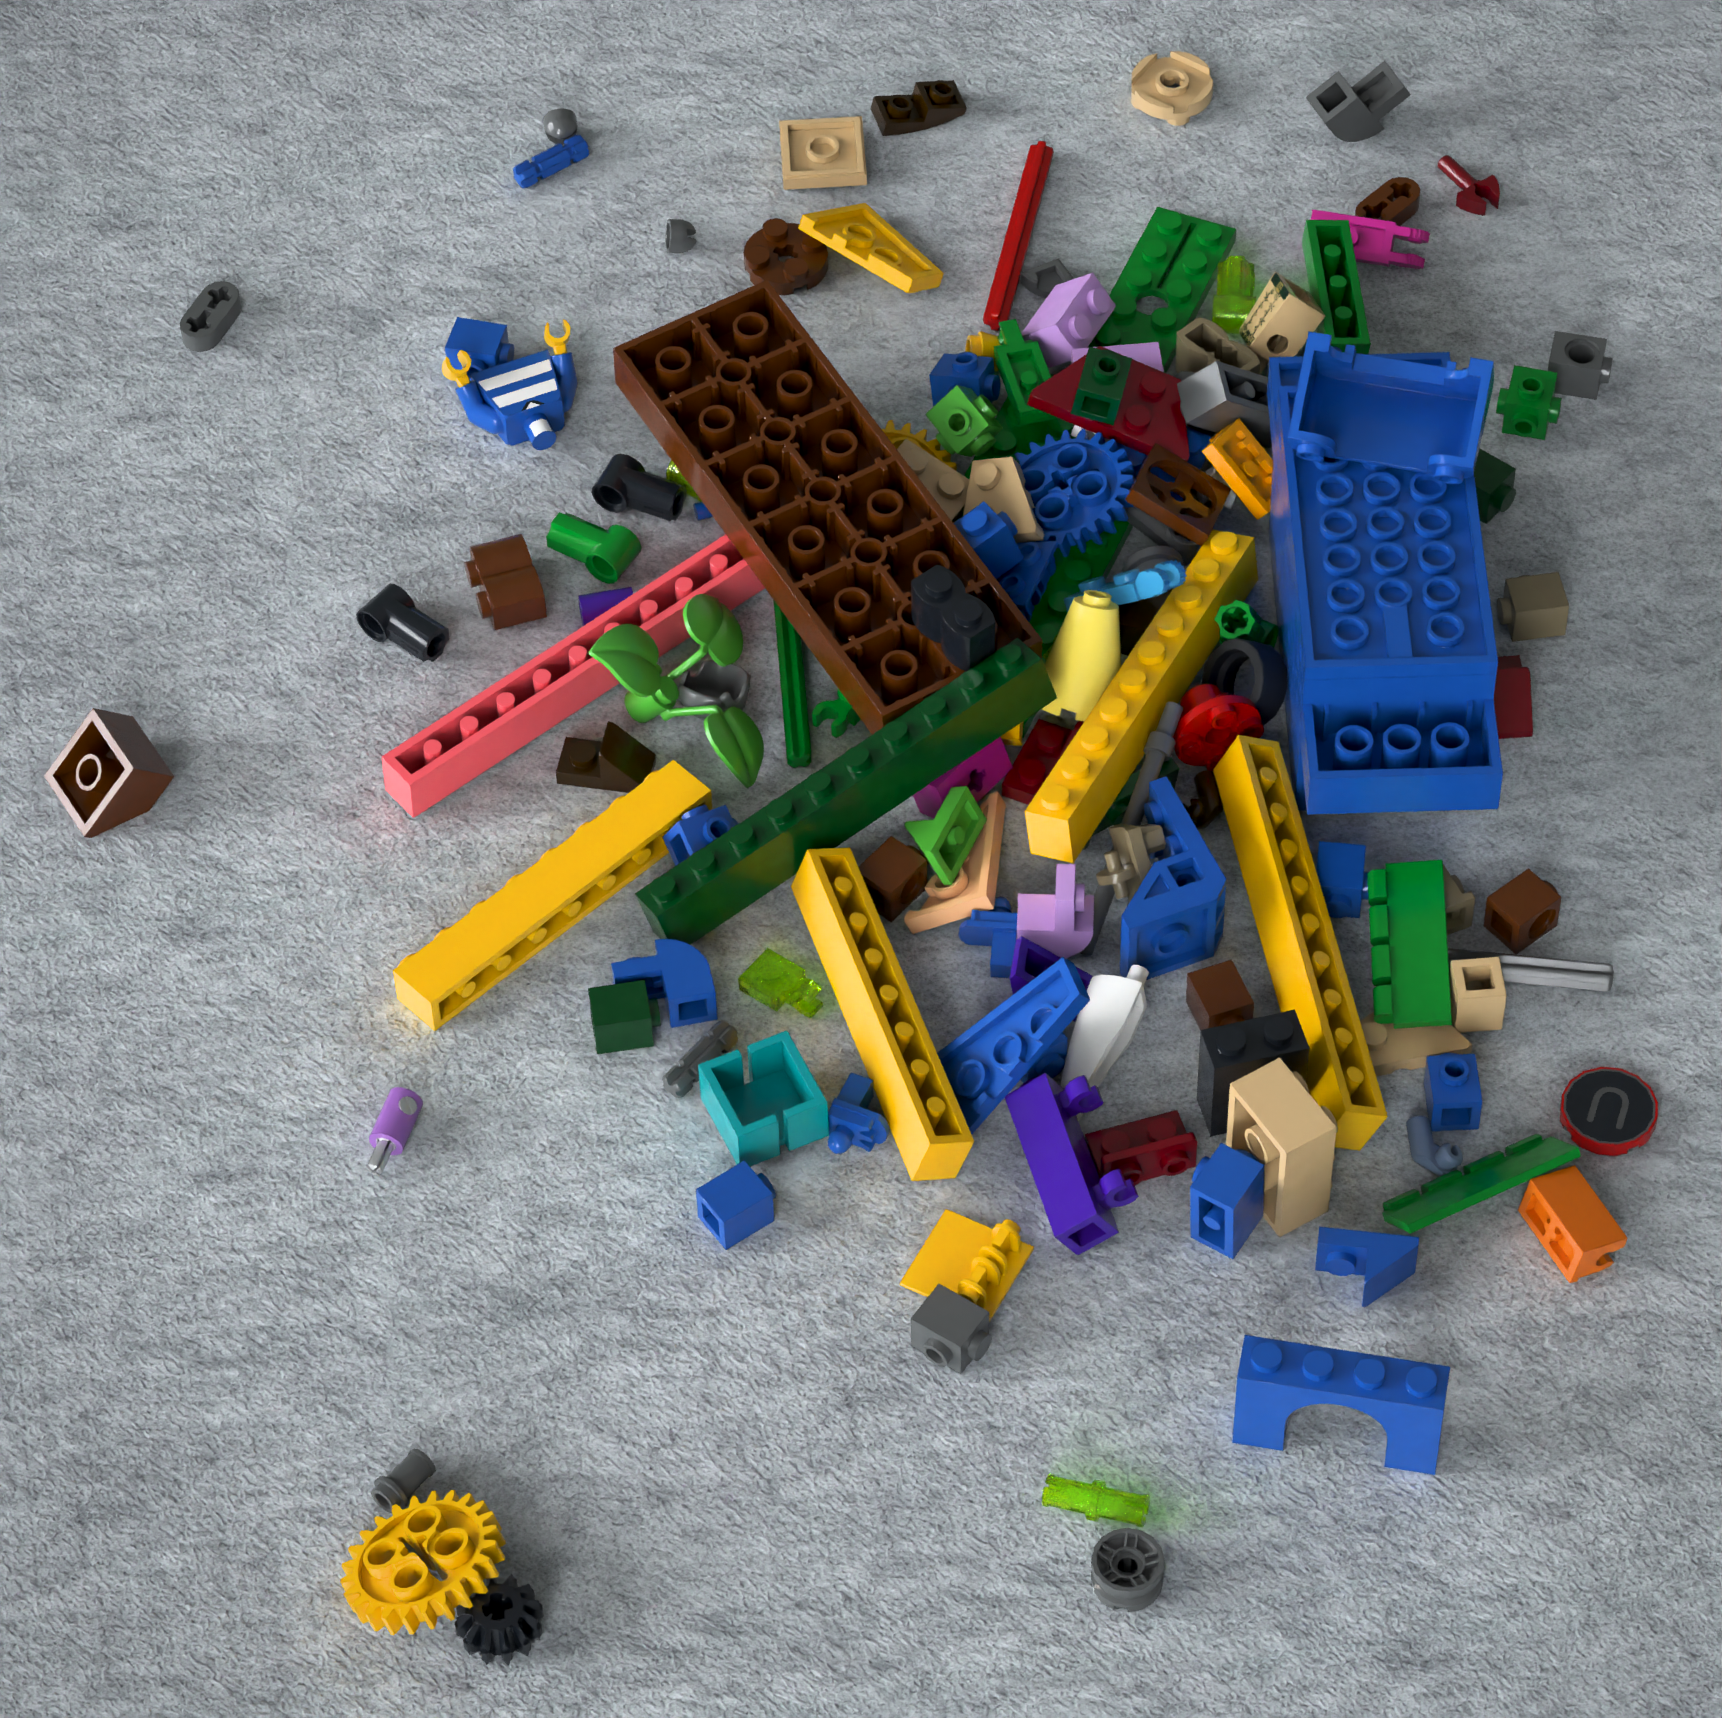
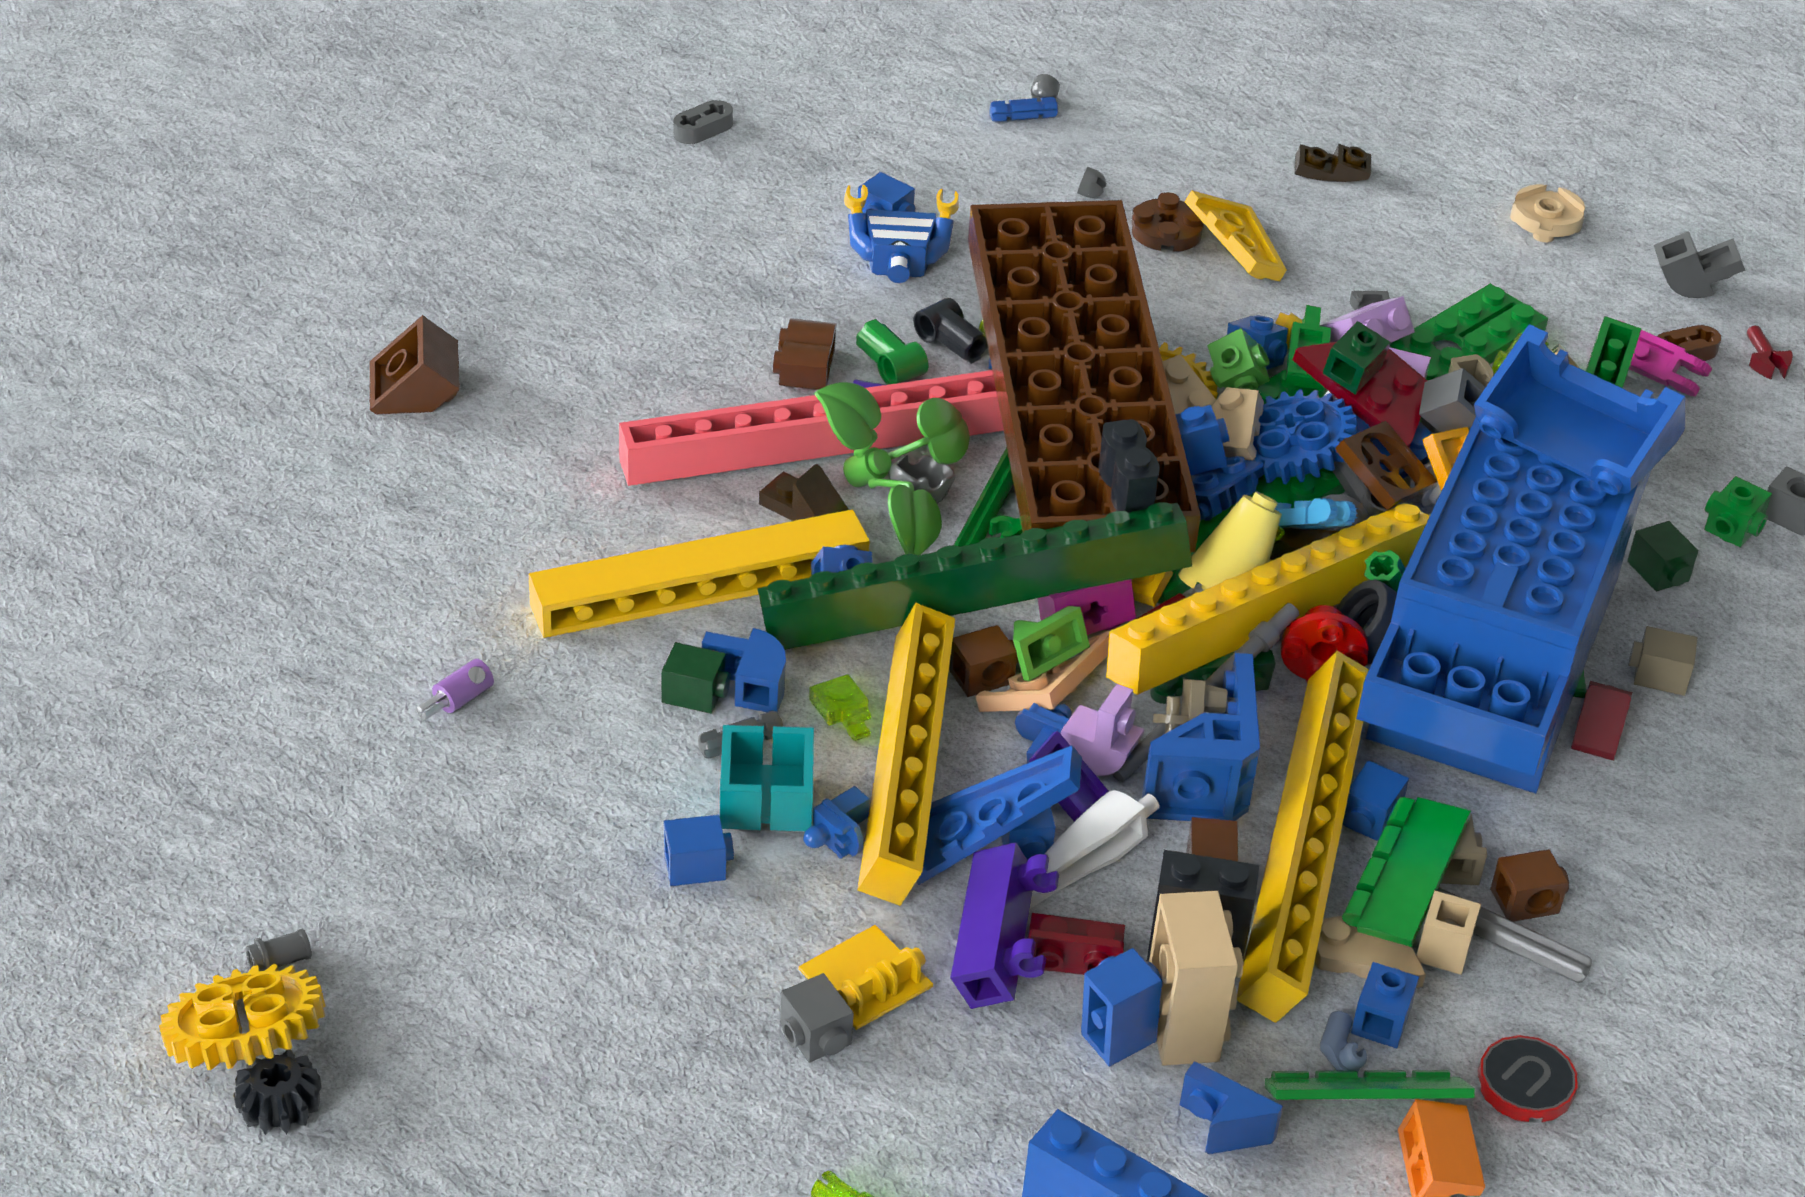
camera: 20 degrees right, 10 degrees down
black piece [356,584,450,662] -> none
tan plate [779,116,867,190] -> none
red axle [983,141,1054,331] -> none
dark brown arm [1183,770,1224,830] -> none

